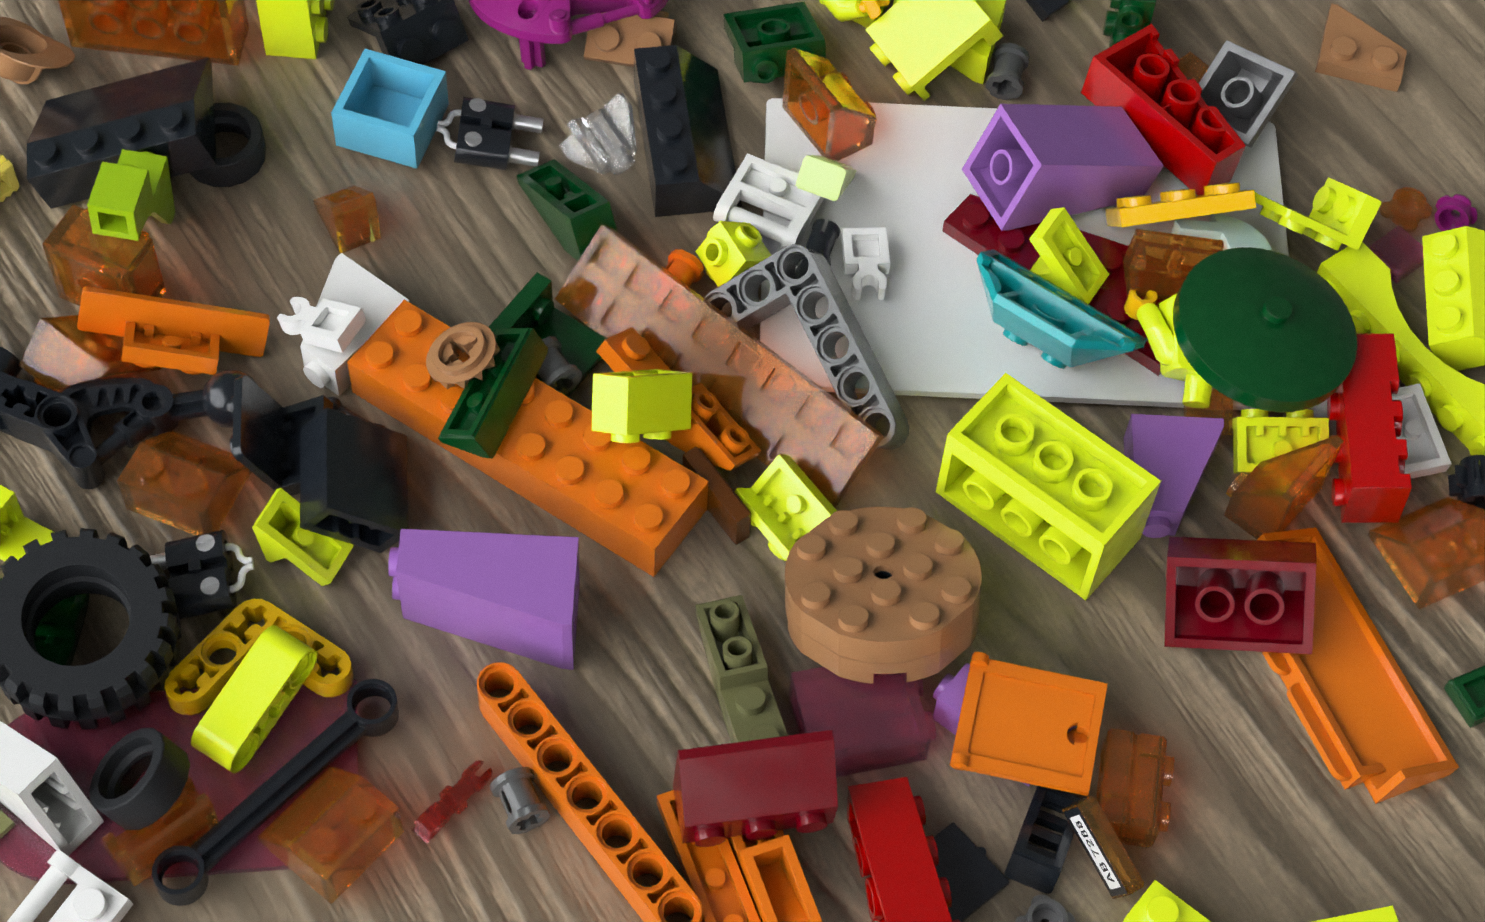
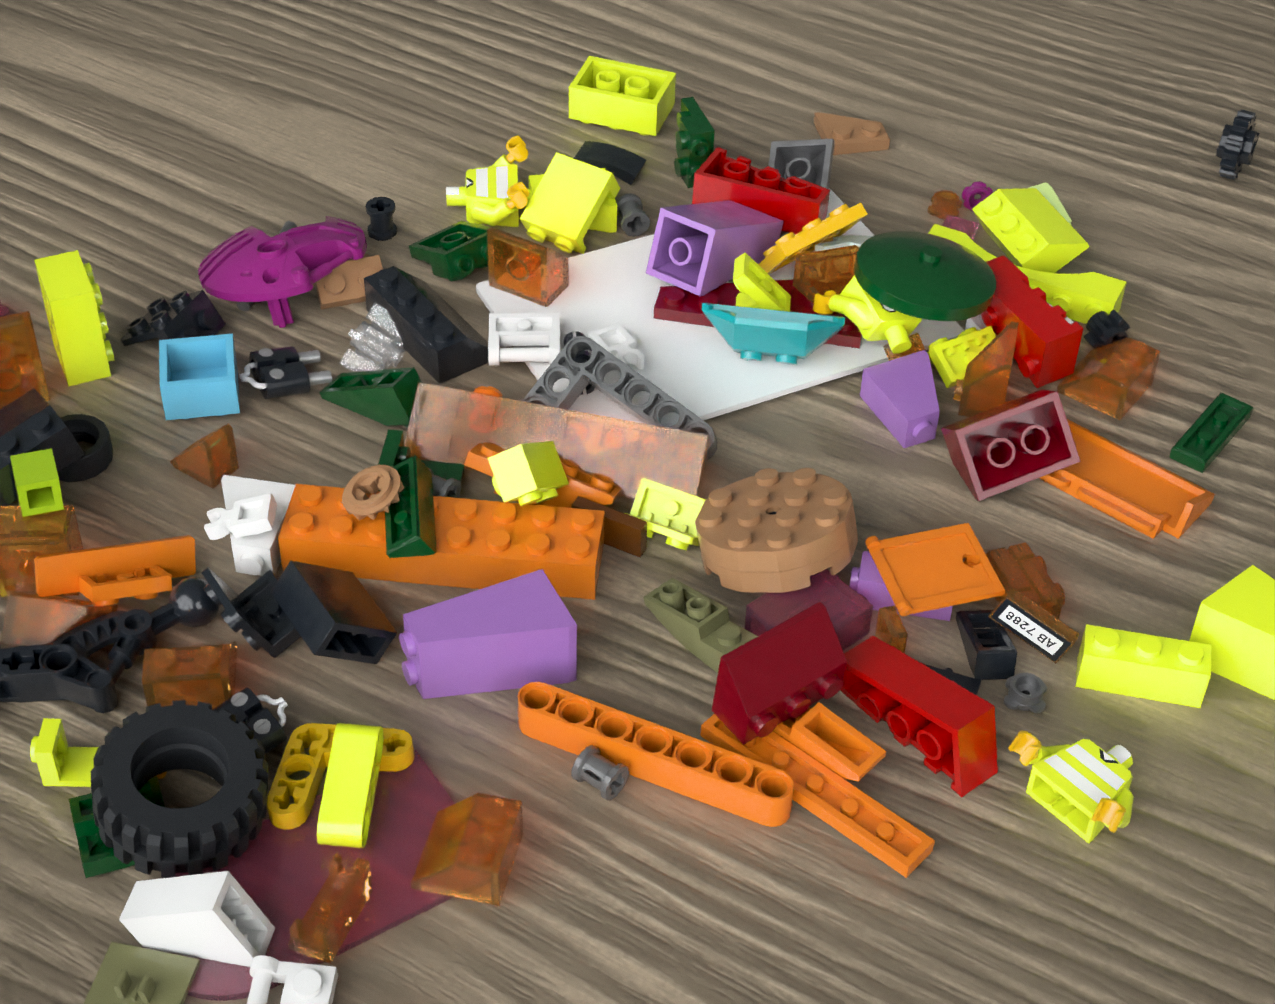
camera: 25 degrees left, 15 degrees down
black tyre [89,728,190,830] -> none
black piece [152,679,399,906] -> none
neon yellow slope [252,488,354,586] -> none
clear red piece [412,760,493,843] -> none
neon yellow brick [695,221,771,287] -> none
yellowish green slope [795,155,857,201] -> none
neon yellow brick [935,373,1161,601] -> none
neon yellow bracket [1254,177,1382,251] -> none
none -> clear orange tile [875,606,908,653]

